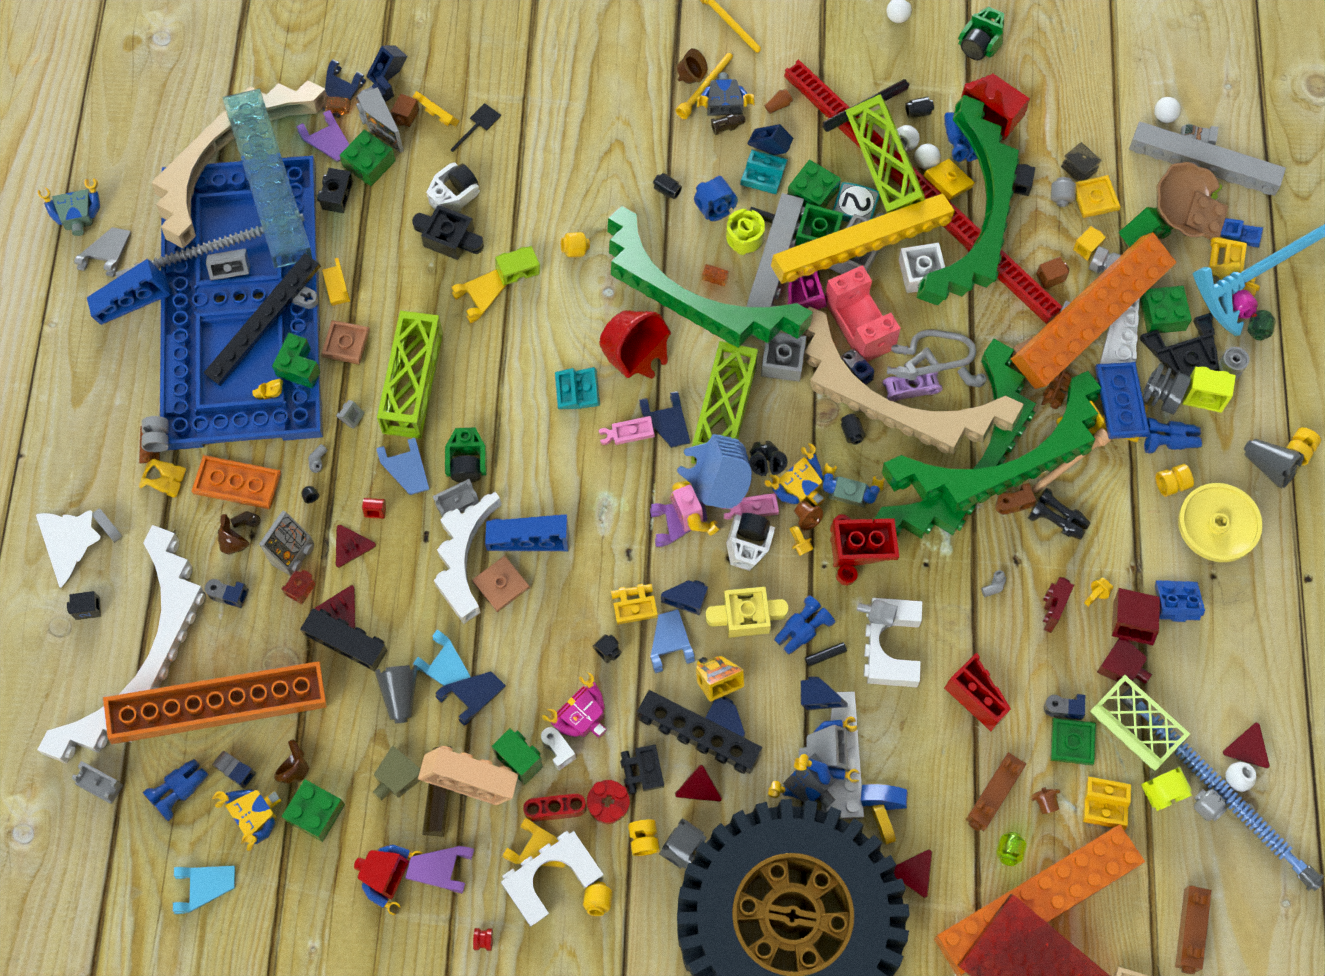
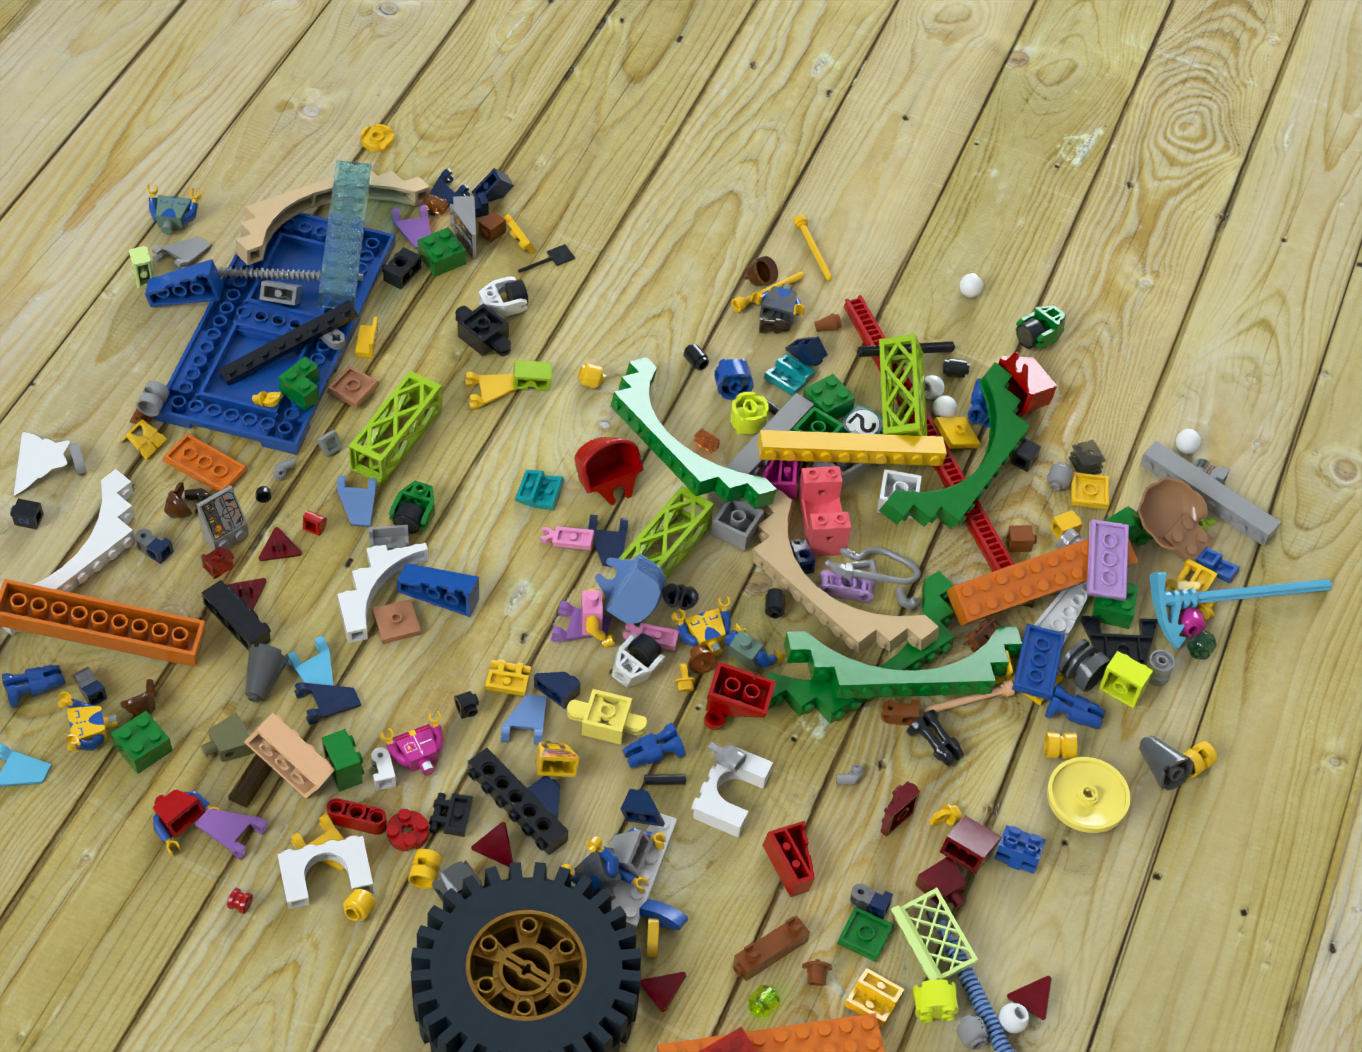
camera: 15 degrees right, 15 degrees down
none -> yellowish green brick [129,246,154,289]
none -> yellow tile [360,124,395,152]
none -> lavender tile [1087,519,1129,601]

